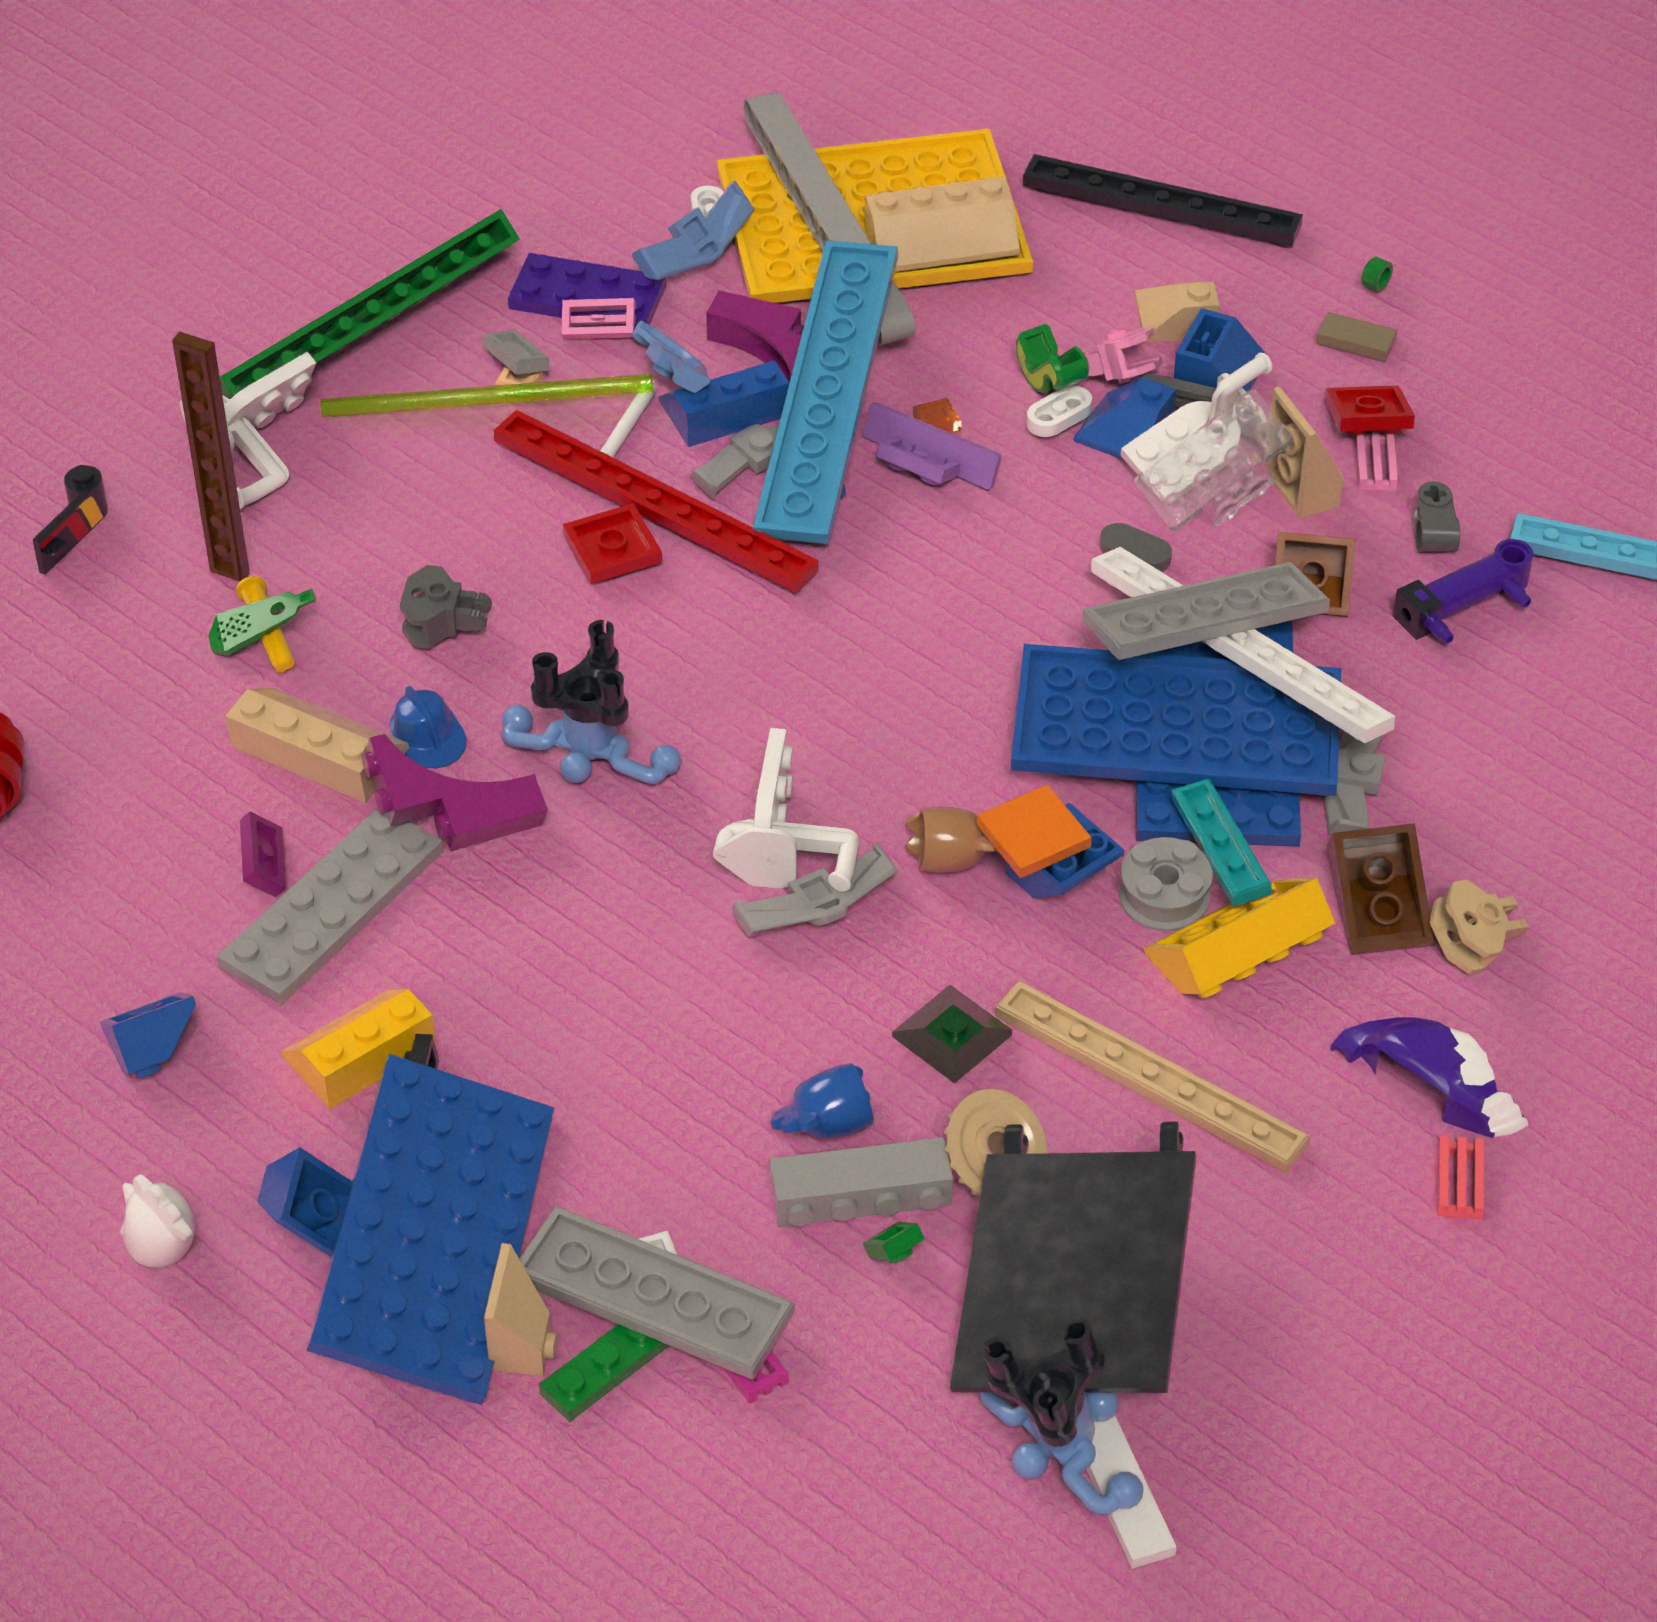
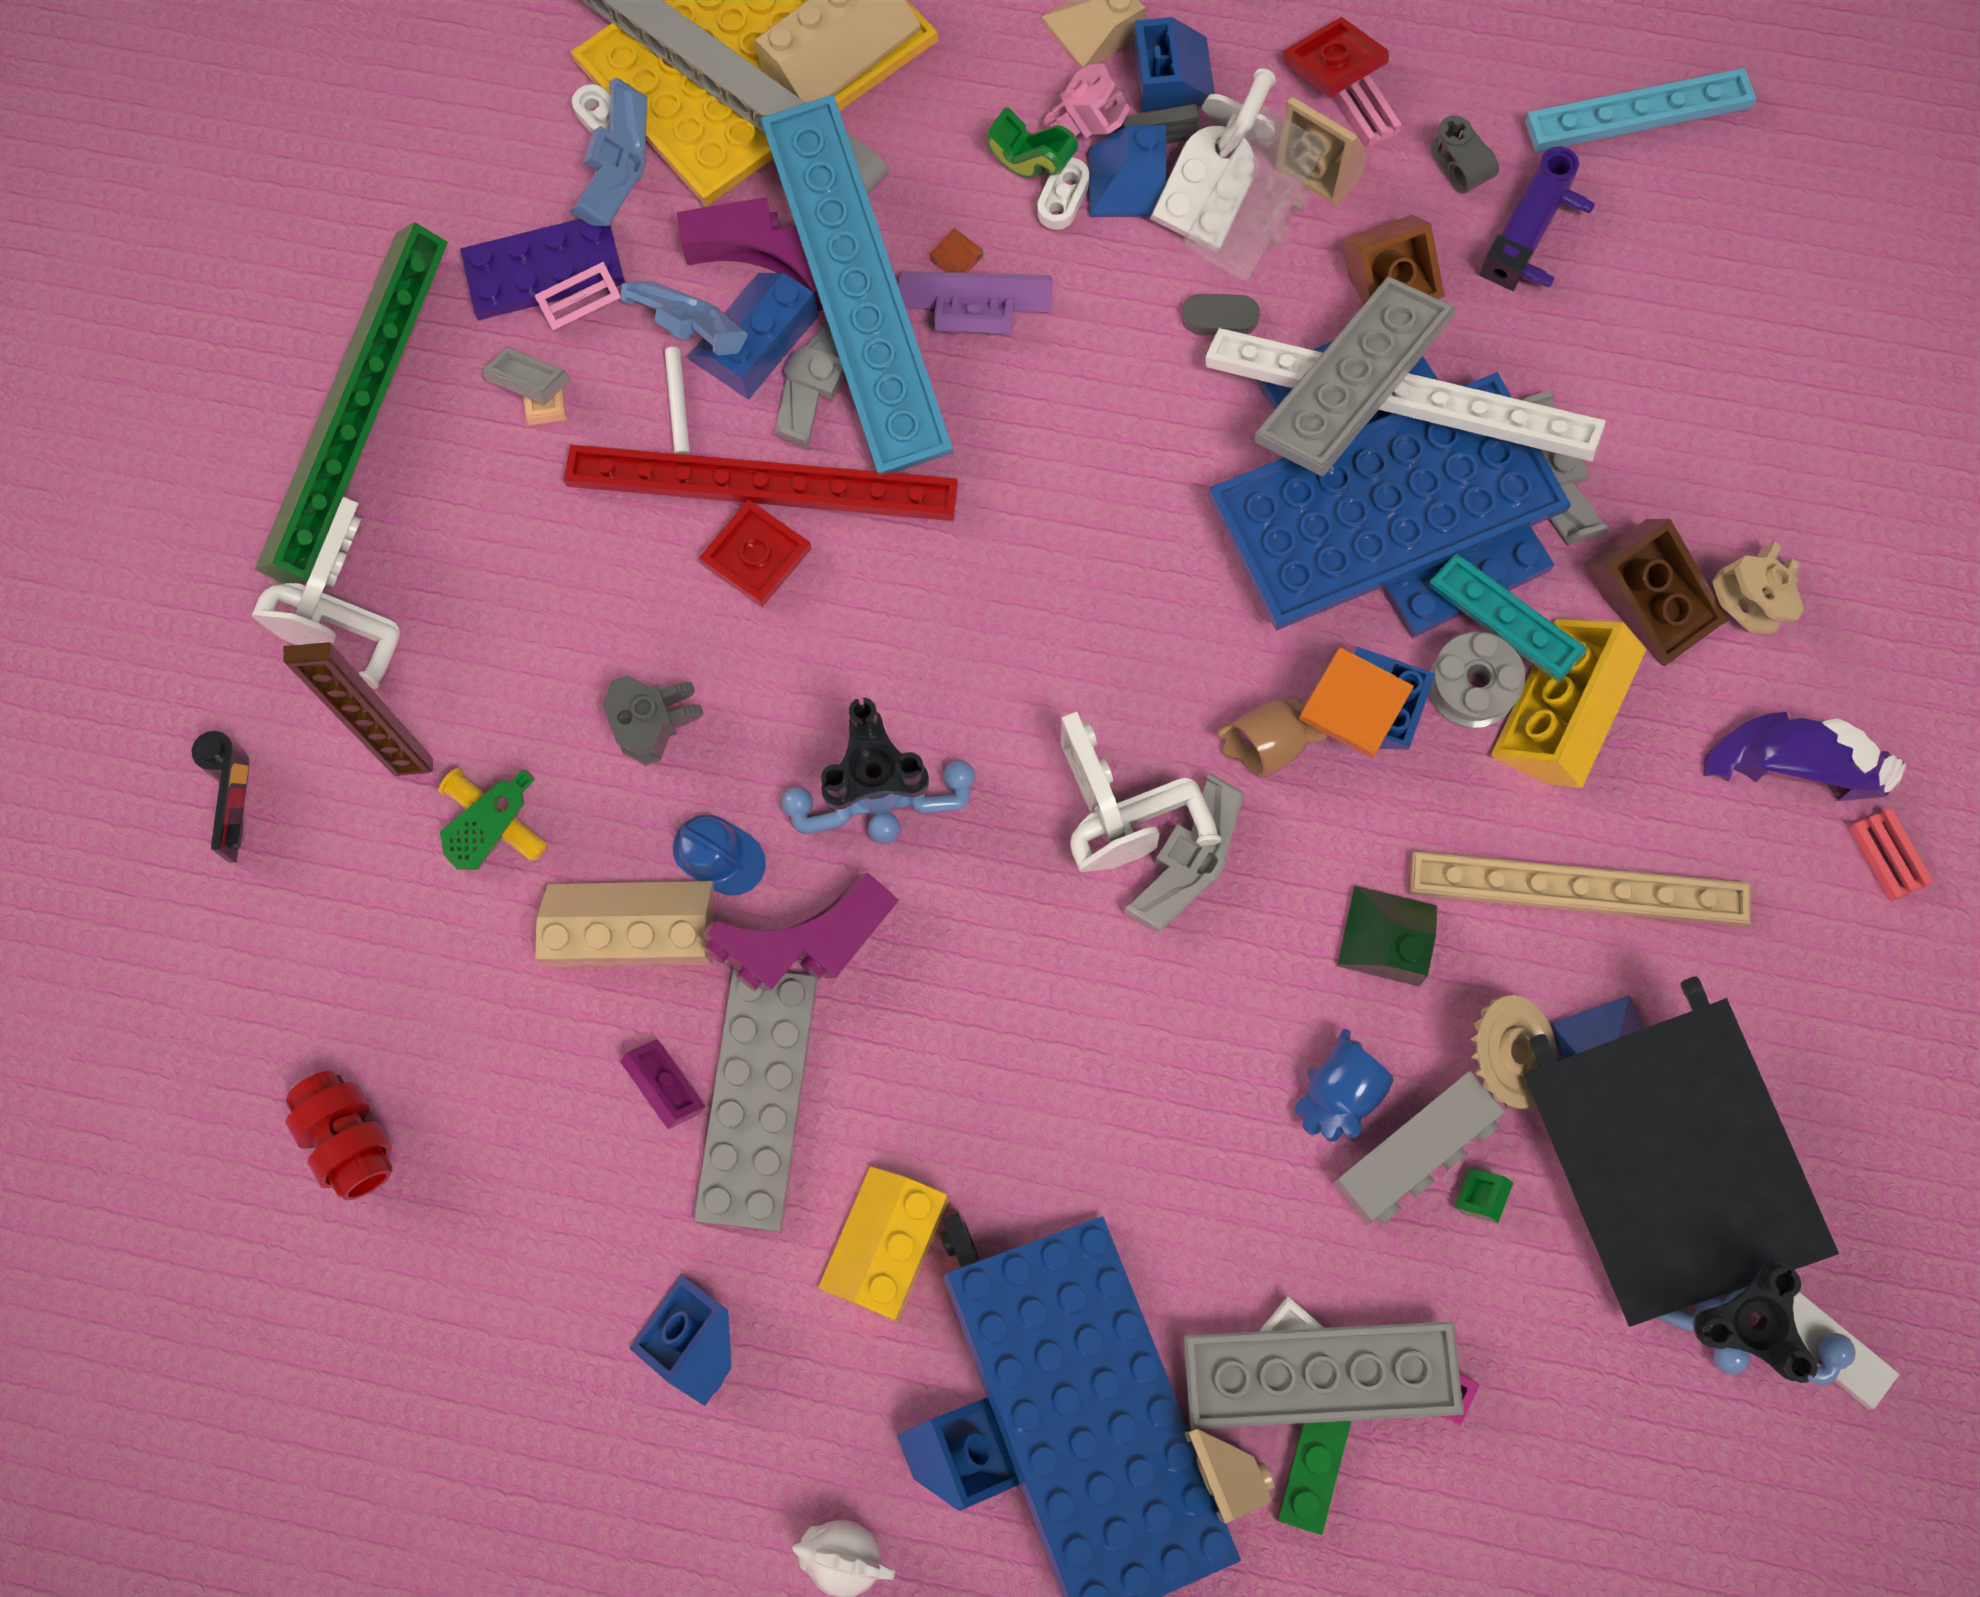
camera: 25 degrees left, 25 degrees up
clear neon green piece [320,374,654,417] -> none

